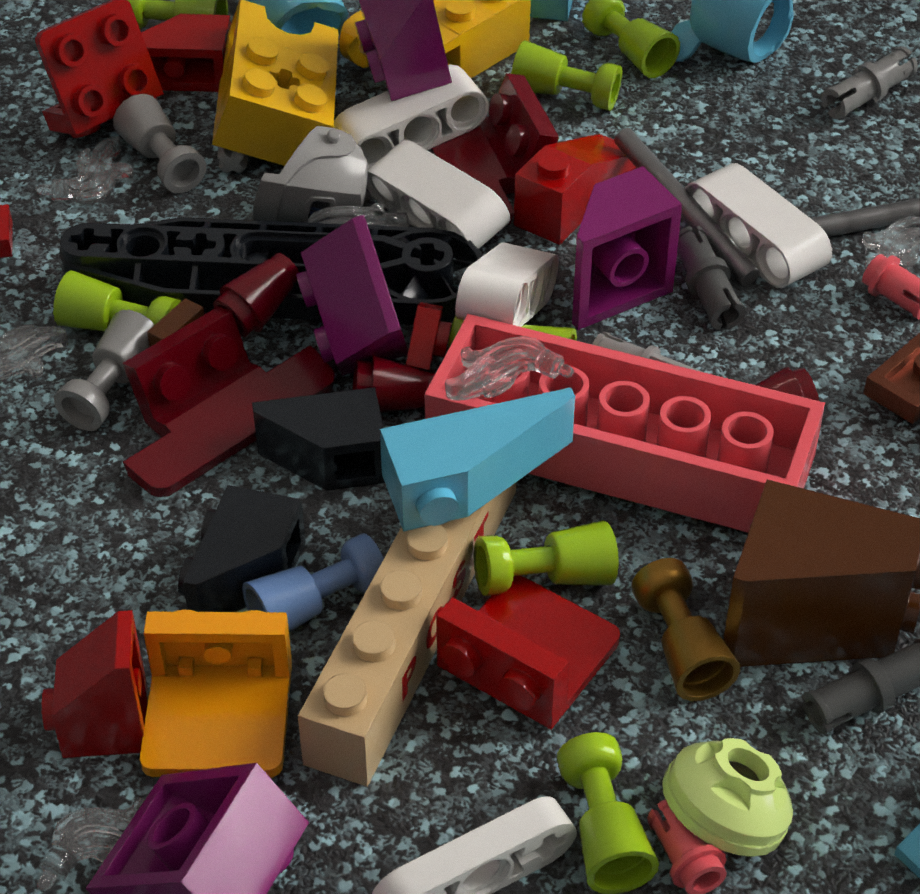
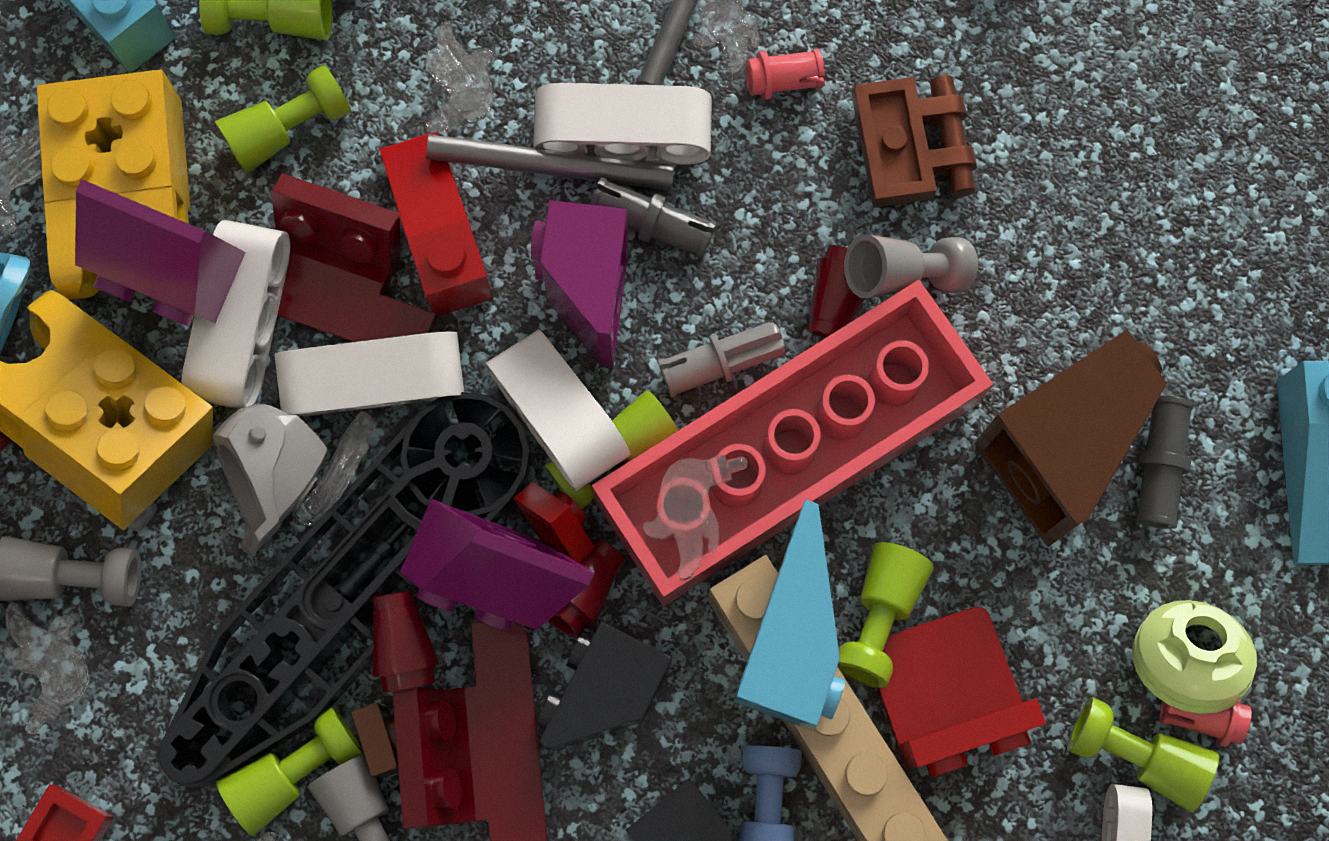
camera: 55 degrees left, 30 degrees up
pearl gold piece [631,558,740,701] -> none
none -> clear piece [425,20,495,134]
none -> light grey piece [844,234,978,298]

